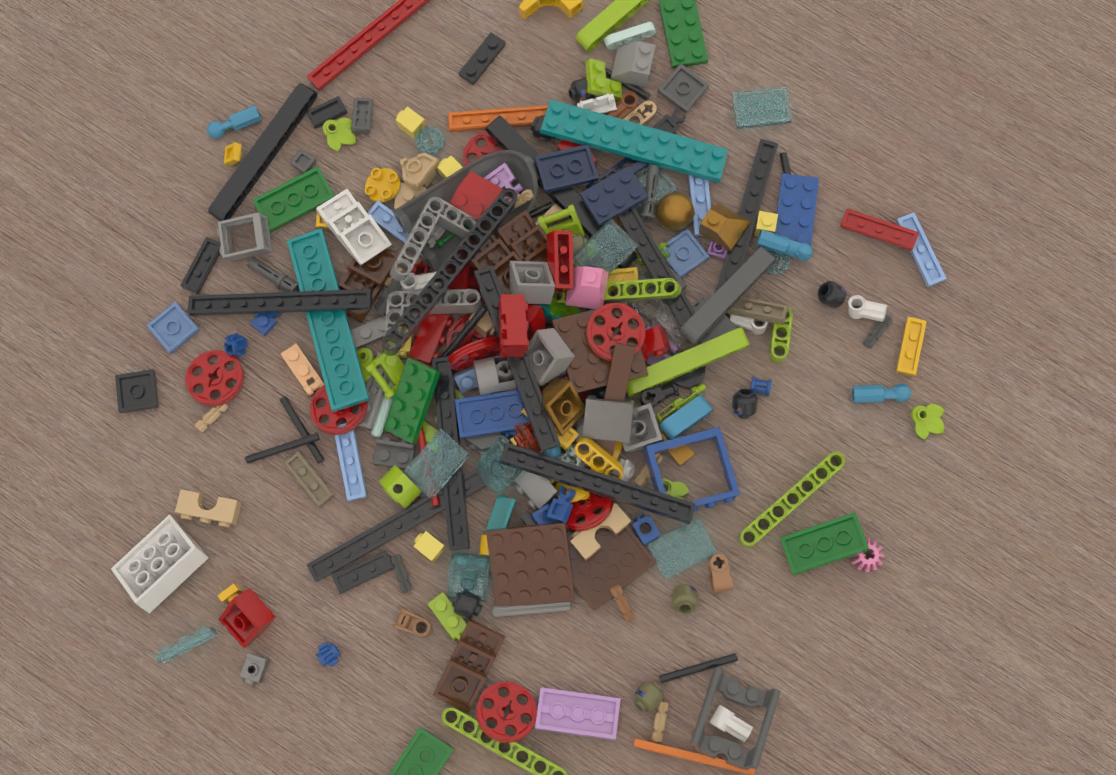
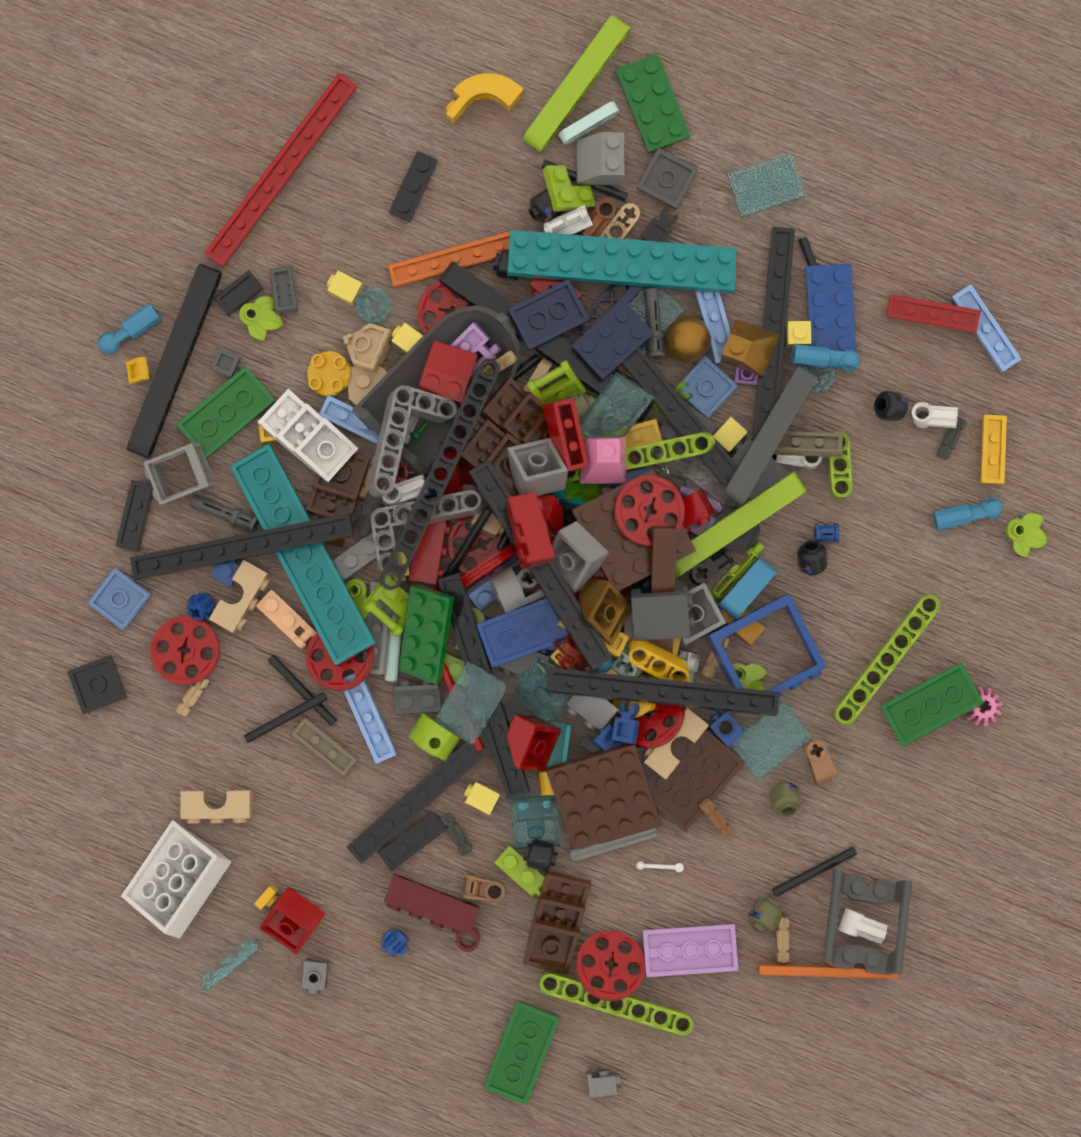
camera: 15 degrees left, 10 degrees up
none -> tan arch [209,560,270,633]
none -> dark red hinge [384,873,480,952]
none -> red slope [507,715,561,771]
none -> white hinge [636,861,684,872]
none -> light yellow brick [713,417,747,453]

